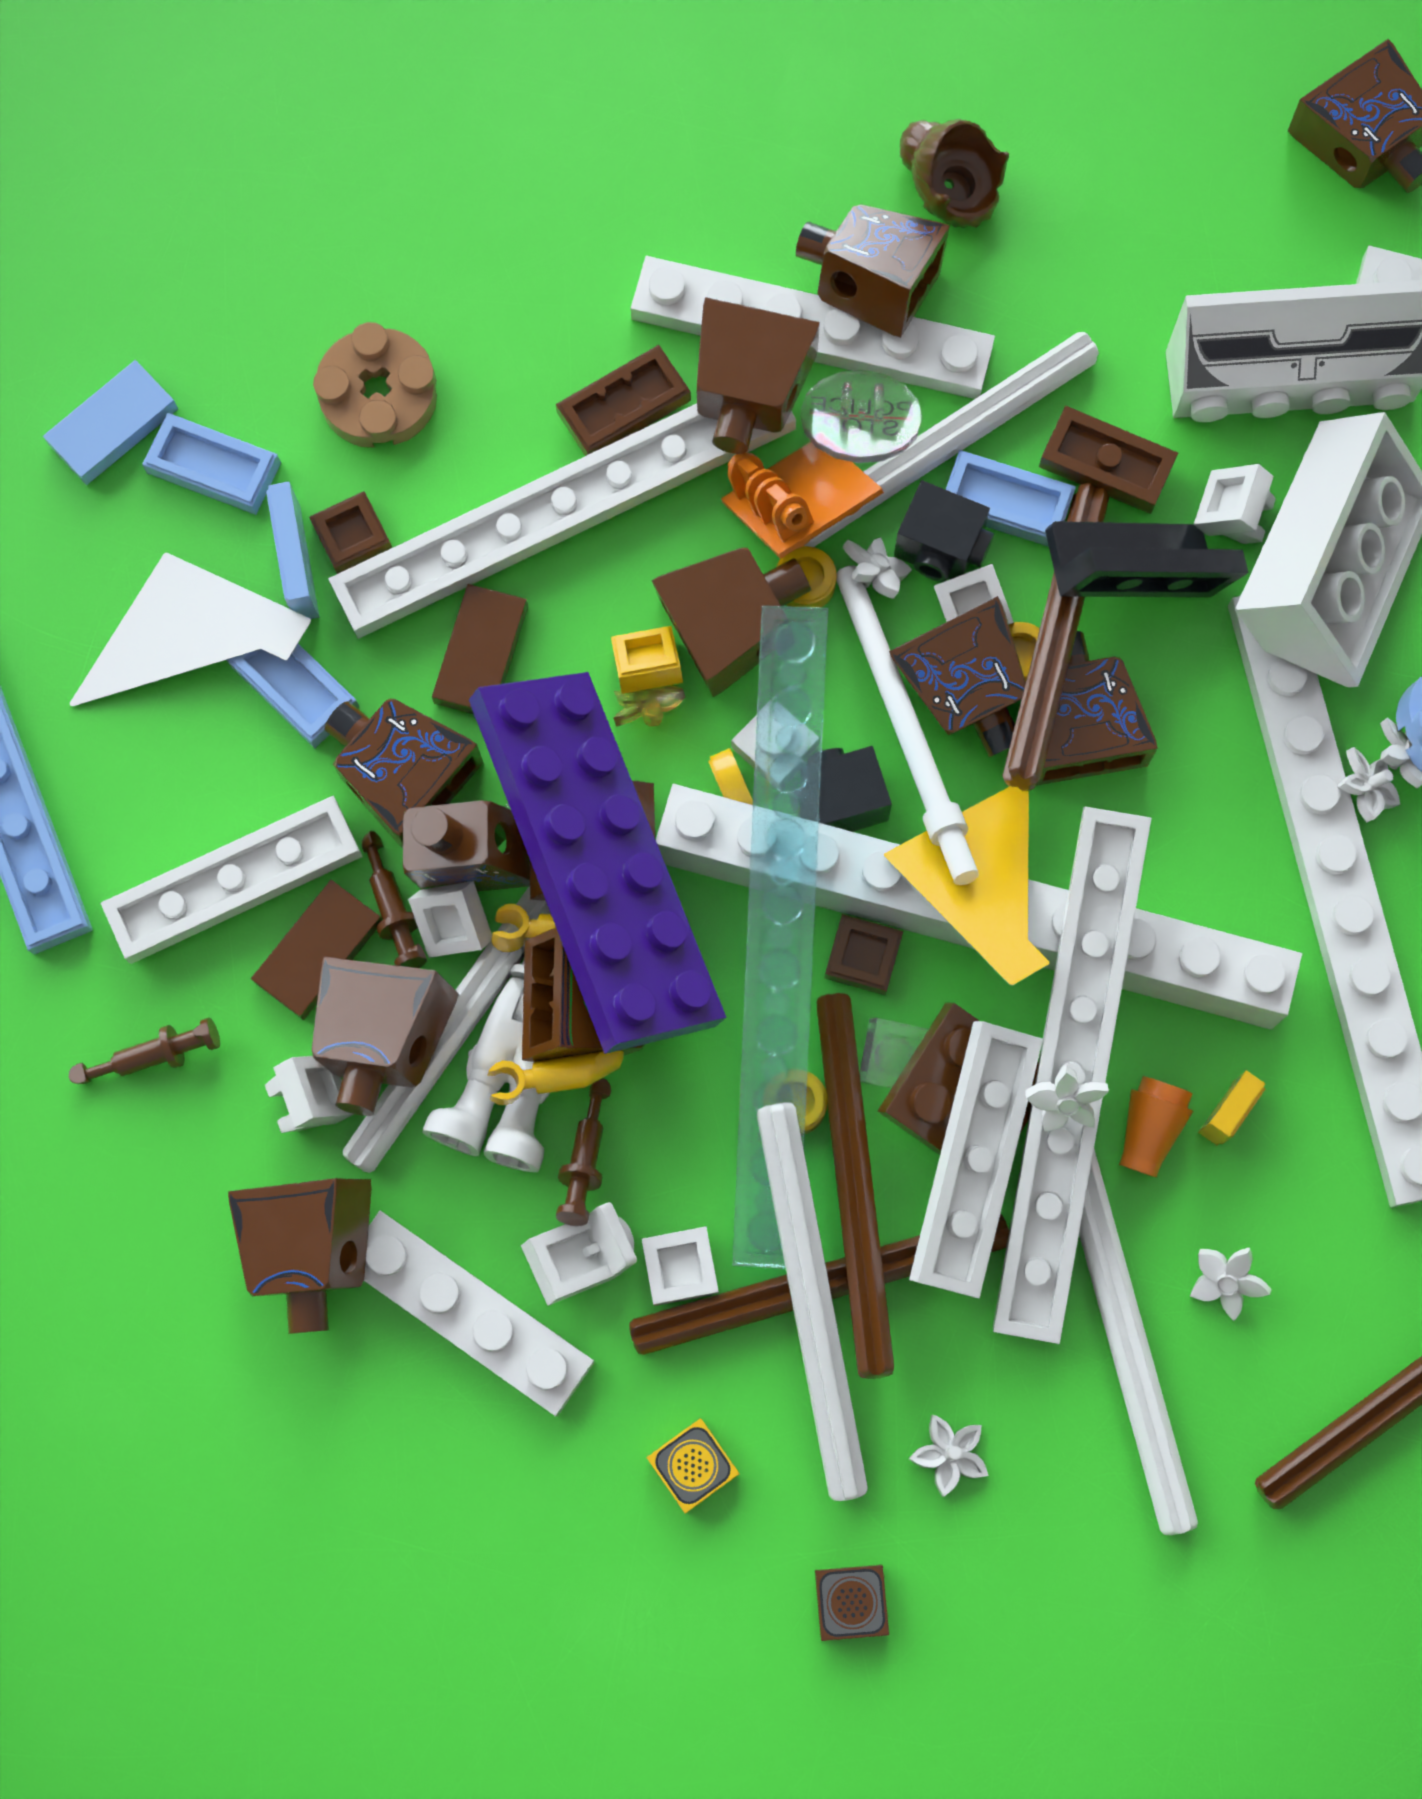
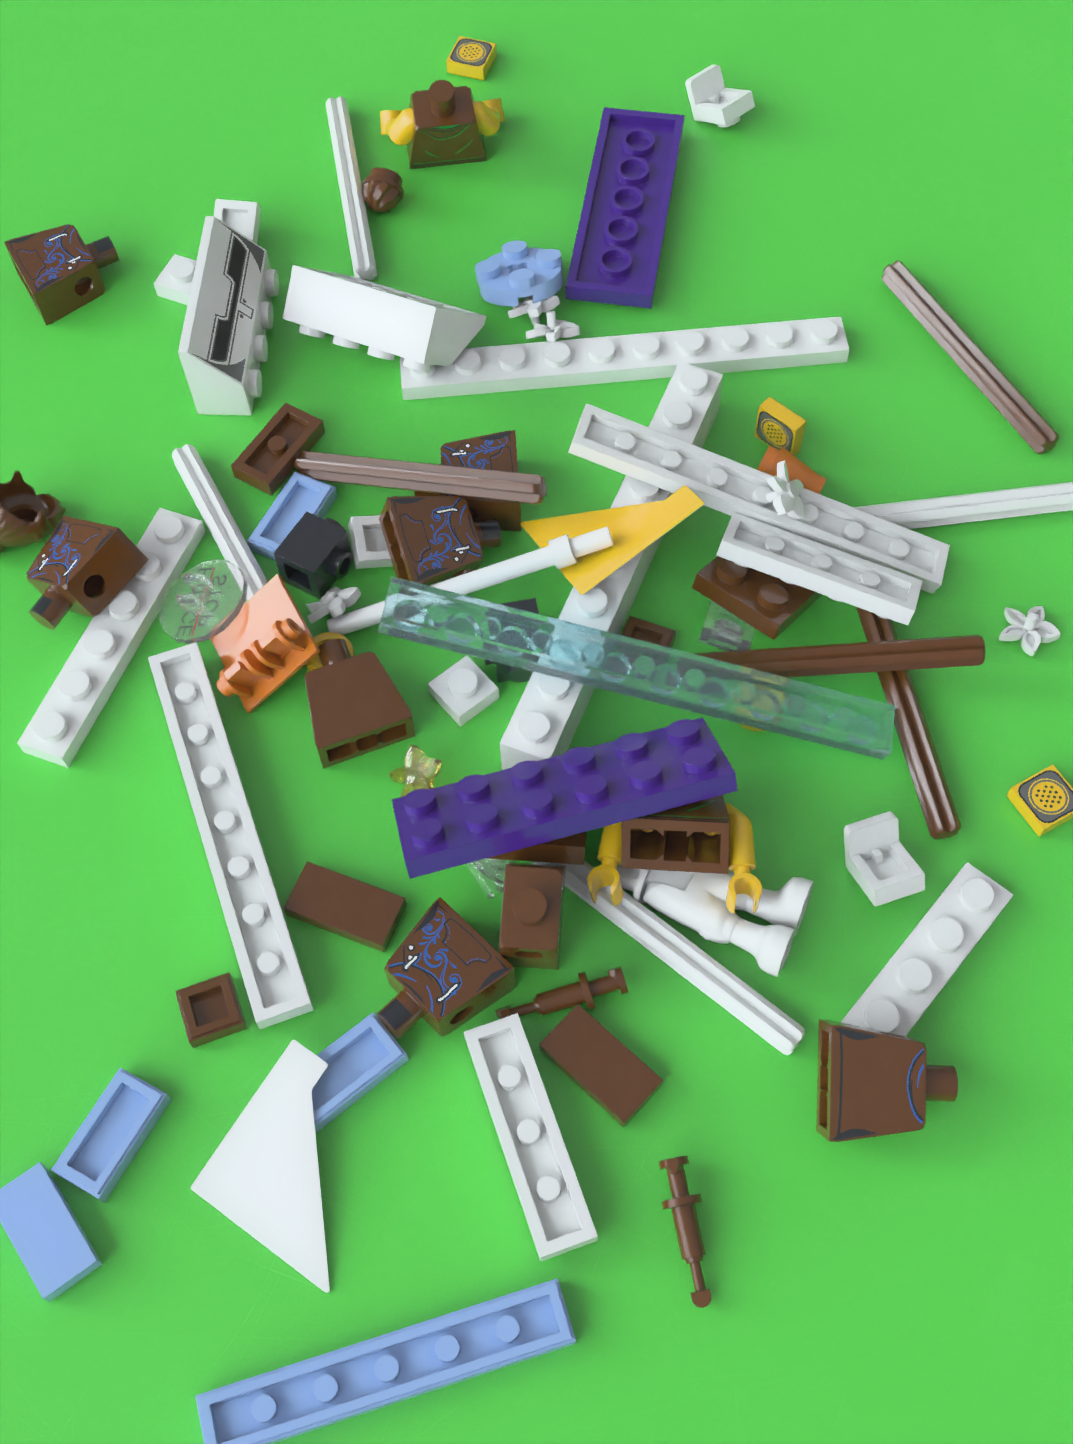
camera: 85 degrees left, 15 degrees down
white tile [265,1056,353,1133] -> none
light blue tile [266,482,320,619] -> none
torso [312,957,459,1116] -> none
medium nougat plate [313,322,437,447] -> none
white plate [408,881,492,958] -> none
reddish brown plate [556,345,691,456] -> none
reddish brown piece [556,1078,611,1226] -> none
yellow tile [611,626,683,694] -> none
white plate [642,1227,719,1306] -> none
reddish brown torso [696,297,820,454] -> none
yellow tile [708,748,755,806] -> none
white axle [757,1103,868,1501] -> none
black panel [1045,521,1249,597] -> none
white plant [1190,1247,1271,1321] -> none
white tile [1193,464,1276,544] -> none

